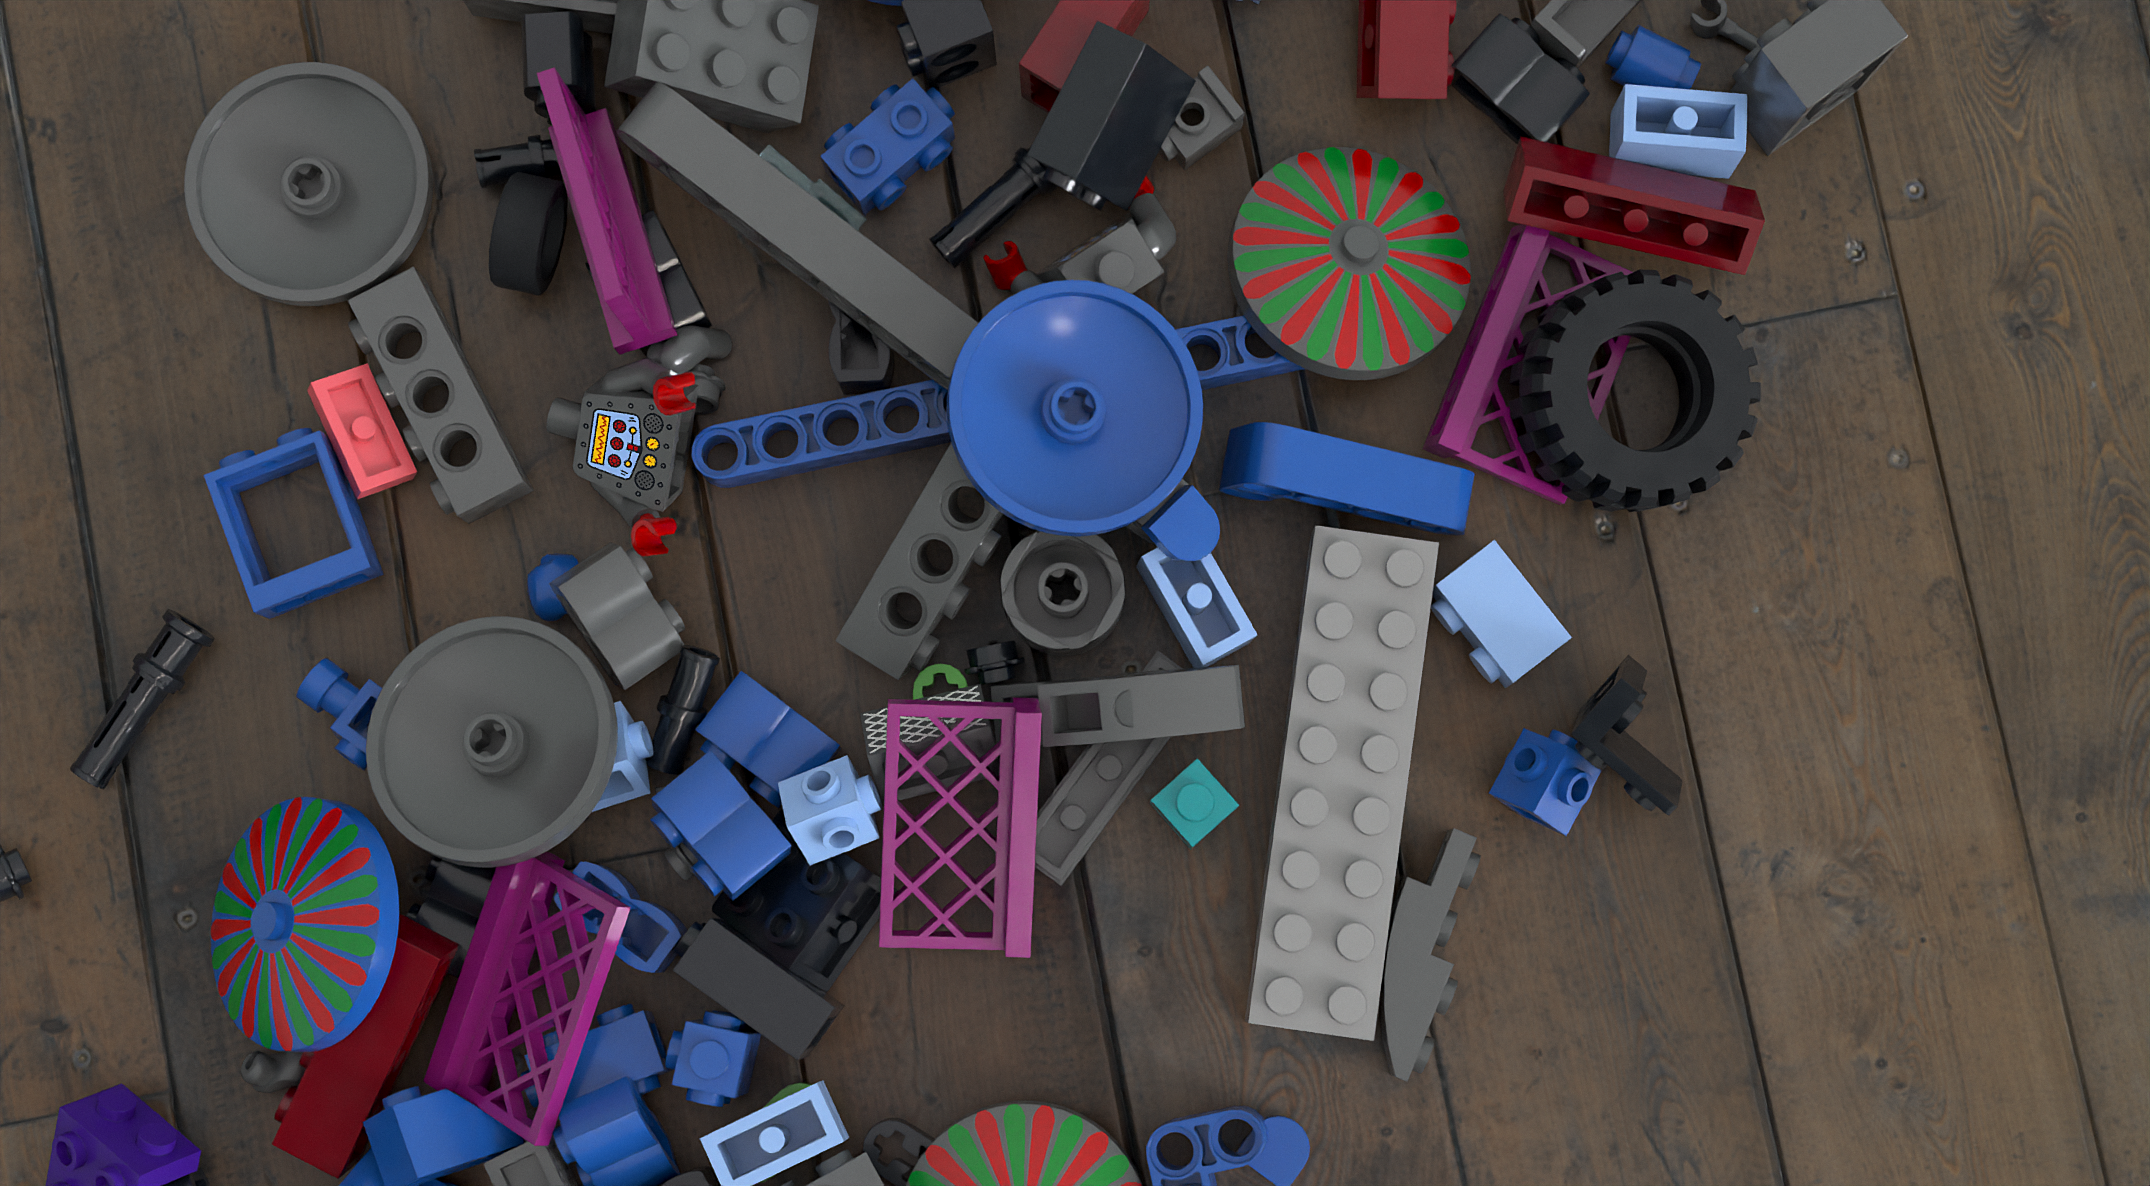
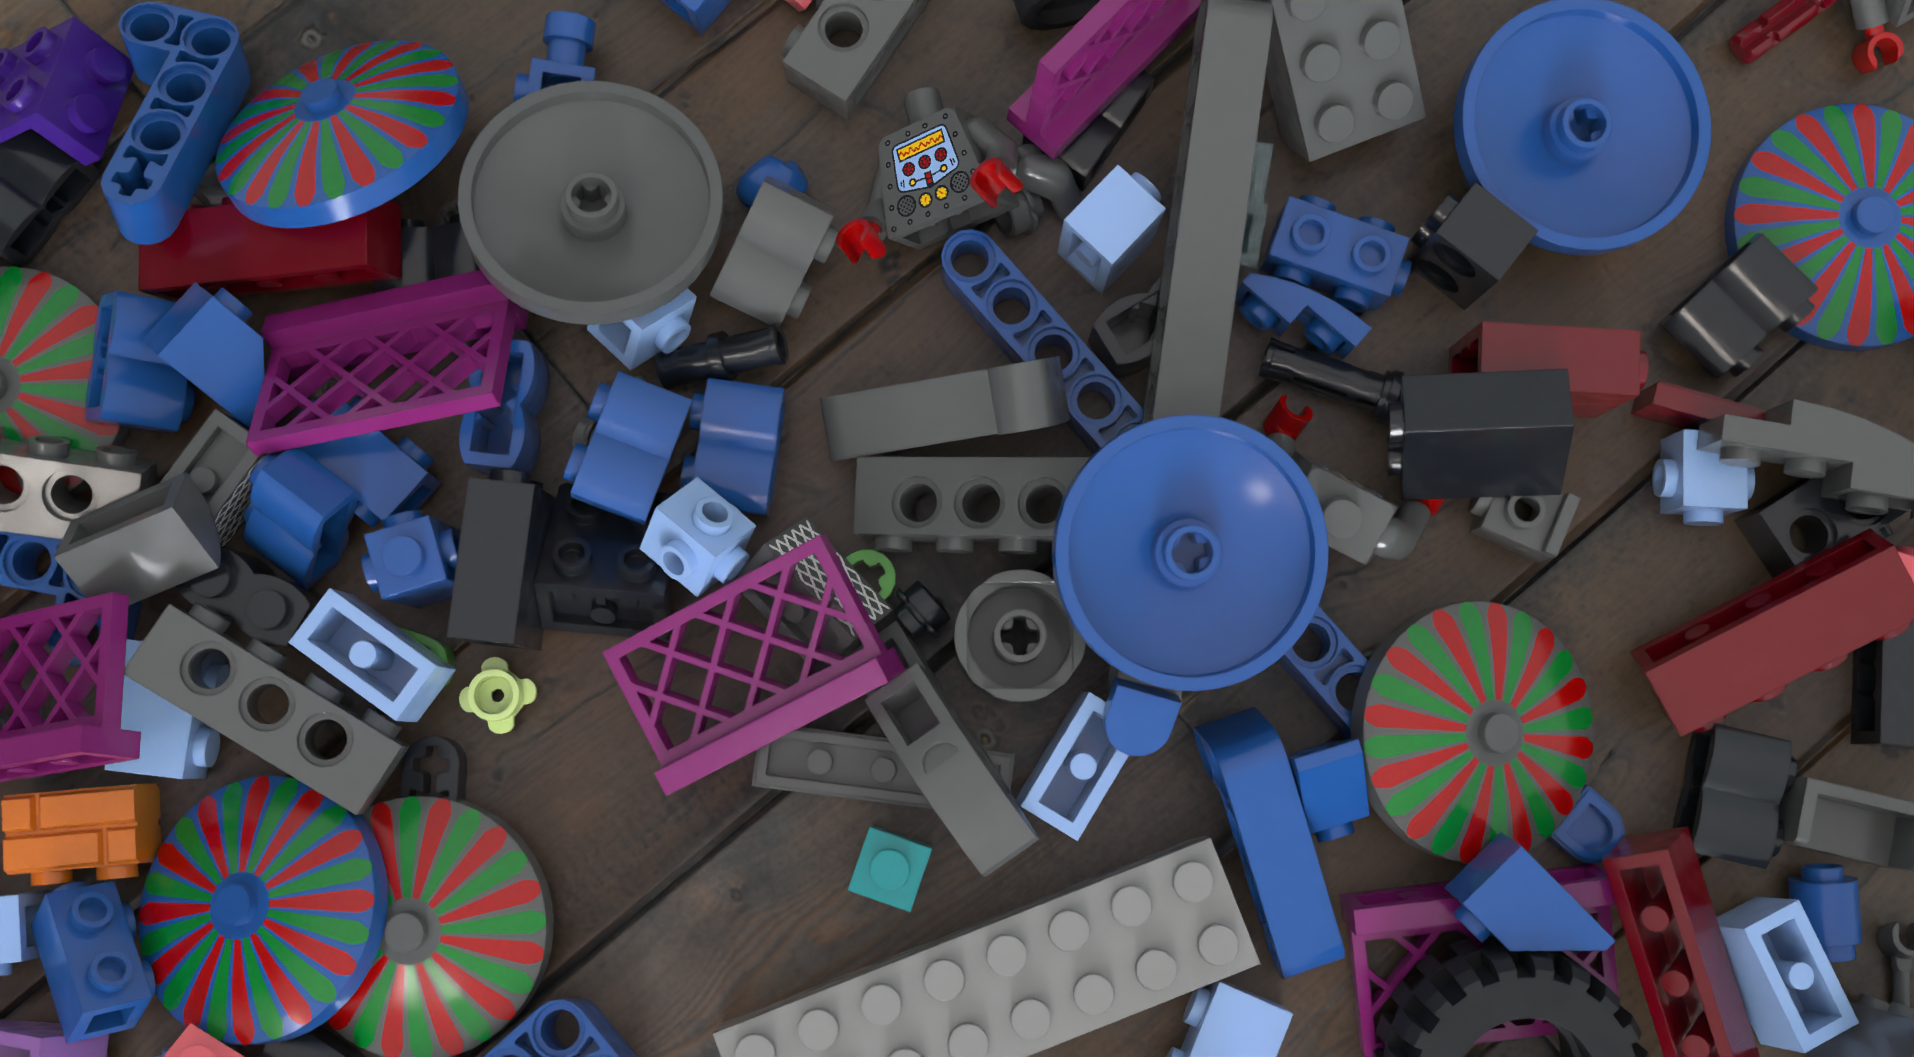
camera: 55 degrees right, 0 degrees up
none -> blue beam [101,2,252,245]
none -> yellowish green plate [459,657,537,734]
none -> dark grey beam [819,356,1070,461]
none -> light blue brick [1057,165,1166,294]
none -> blue slope [1235,273,1372,359]
none -> blue slope [1287,739,1370,843]
none -> blue slope [1444,832,1615,951]
none -> blue tile [1547,785,1625,863]

